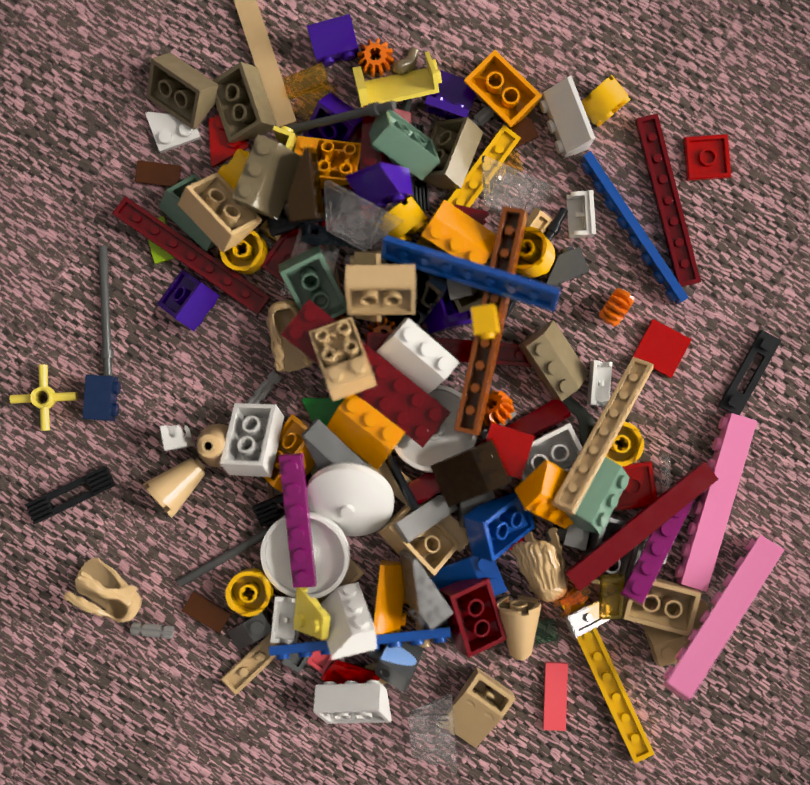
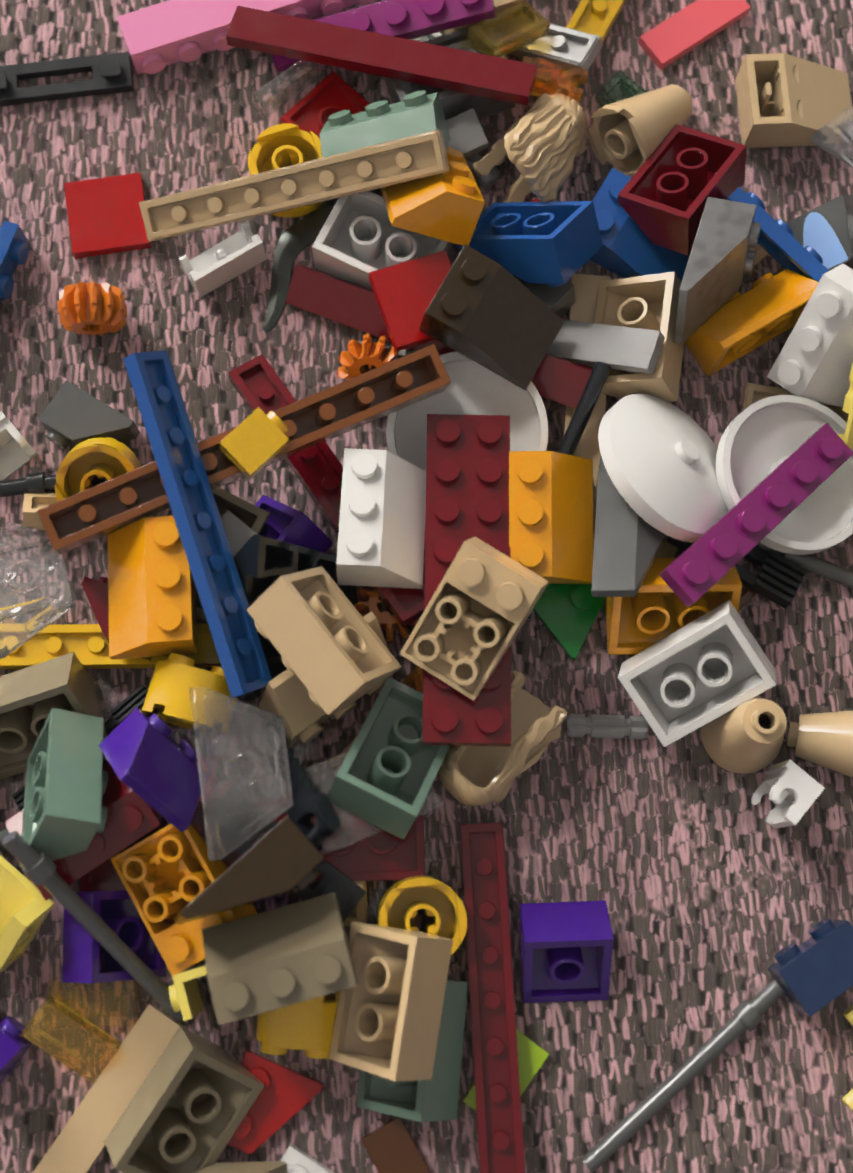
camera: 135 degrees left, 10 degrees down
dark tan slope [518,320,589,401] -> none

